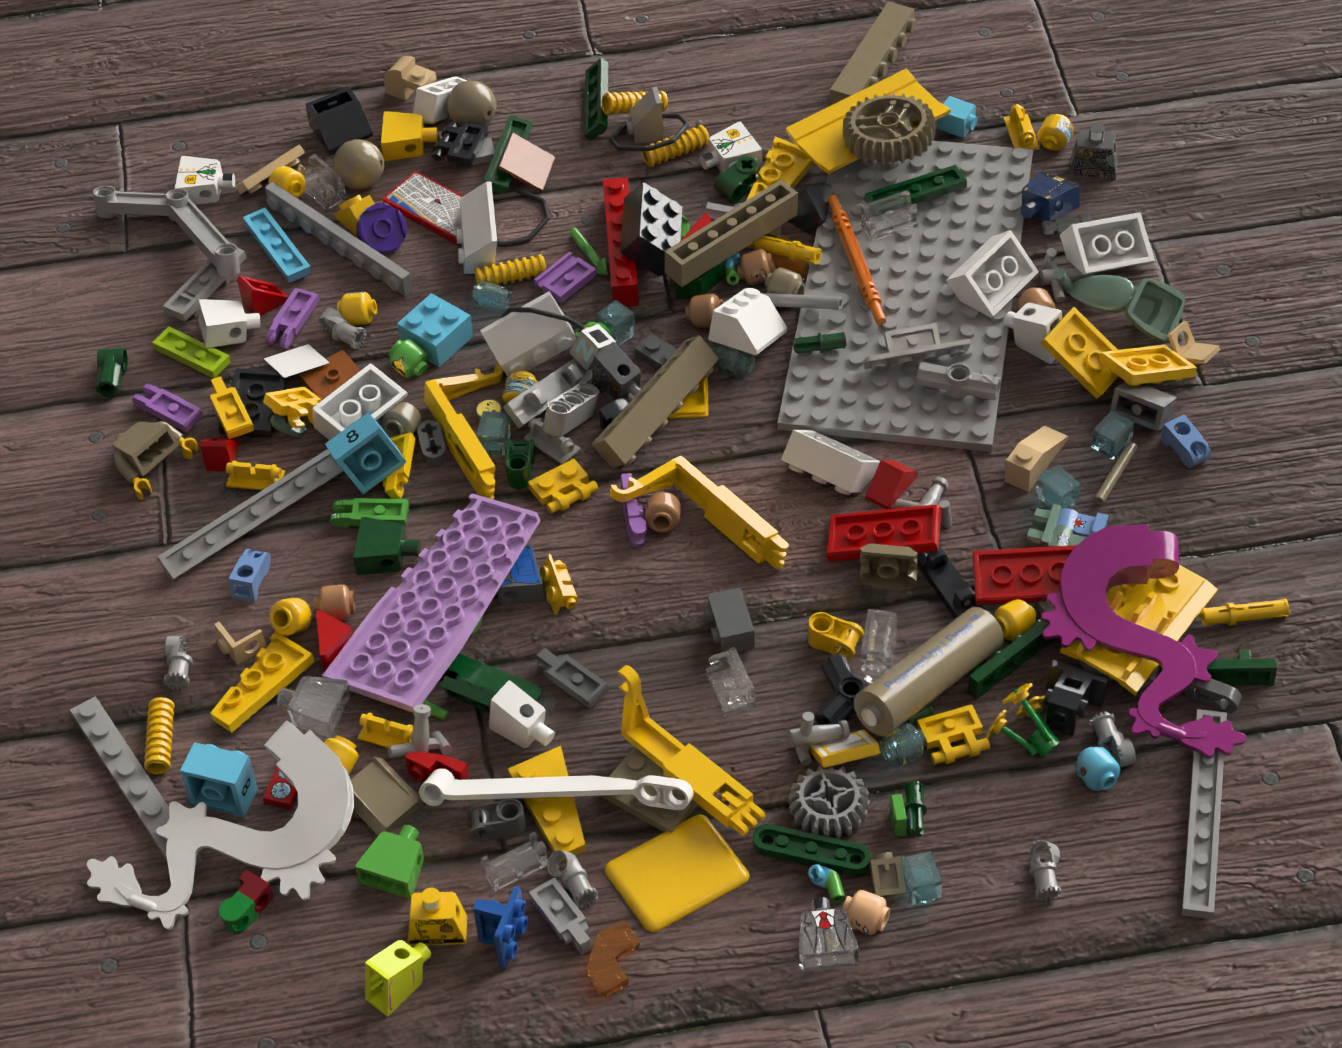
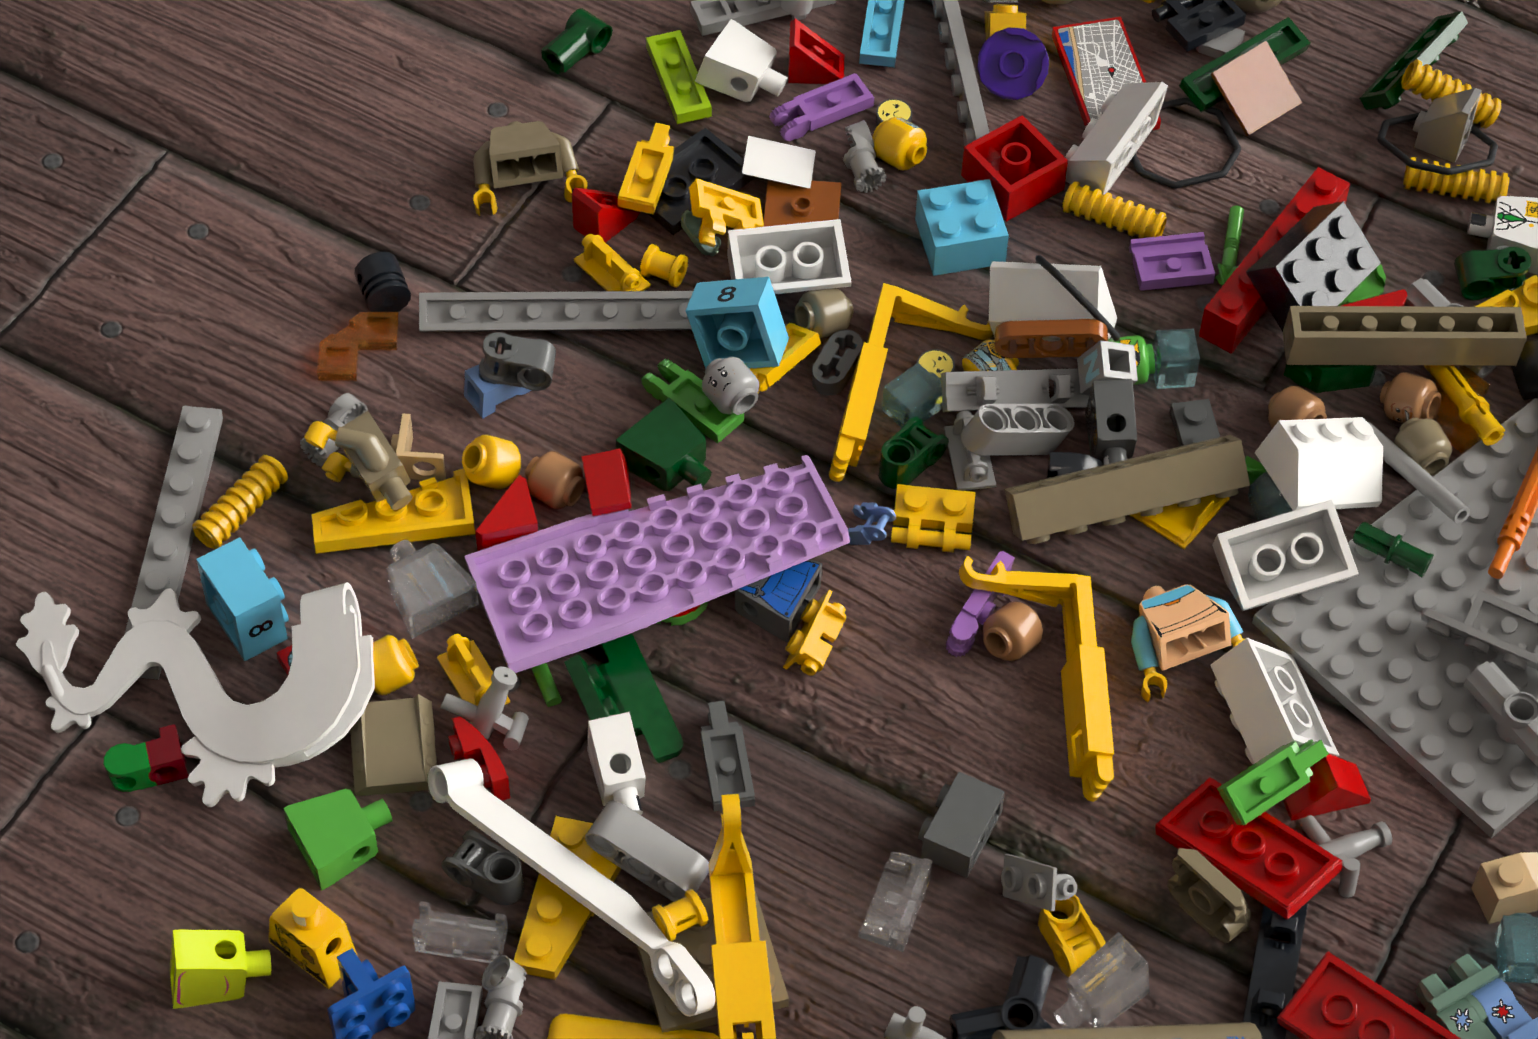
camera: 35 degrees right, 5 degrees up
medium lavender hinge [132,384,203,433] -> none
bright green head [388,339,428,378] -> none
clear light blue brick [472,281,512,312] -> none
arm [725,252,741,285] -> none
none -> dark tan torso [304,411,412,510]
none -> clear orange tile [317,312,399,381]
none -> black piece [354,252,411,316]
none -> dark grey piece [479,332,556,391]
none -> red slope [581,449,632,516]
none -> light grey beam [585,801,709,902]
none -> yellow bush [640,244,688,288]
none -> yellow bush [652,889,708,942]
none -> light grey head [702,357,759,415]
none -> medium blue piece [848,502,896,545]
none -> light yellow tile [876,98,912,126]
none -> red brick [961,115,1068,222]
none -> dark orange beam [995,319,1108,358]
none -> light grey hinge [1001,854,1077,911]
none -> light nougat torso [1131,585,1245,702]
none -> white slope [1212,499,1359,611]
none -> bright green hinge [1217,739,1329,825]

